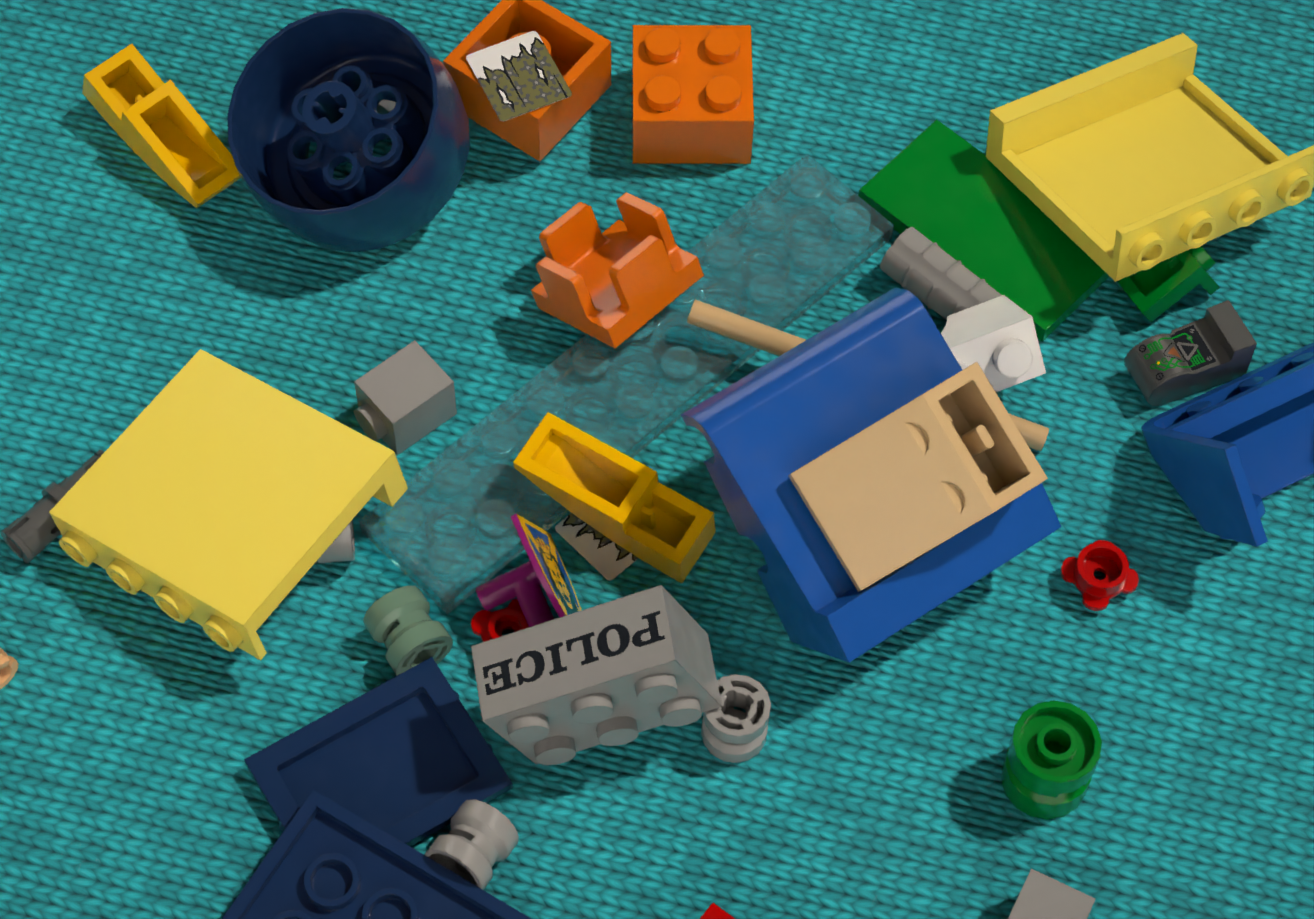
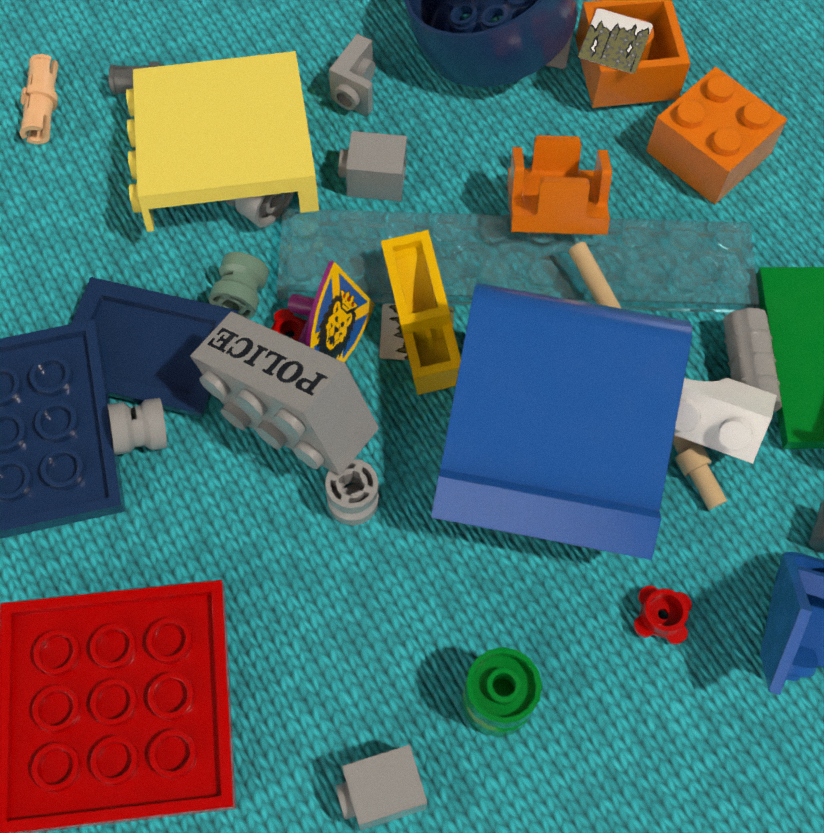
camera: 45 degrees right, 5 degrees up
tan slope [788,362,1048,592] -> none
none -> light grey bracket [329,33,376,116]

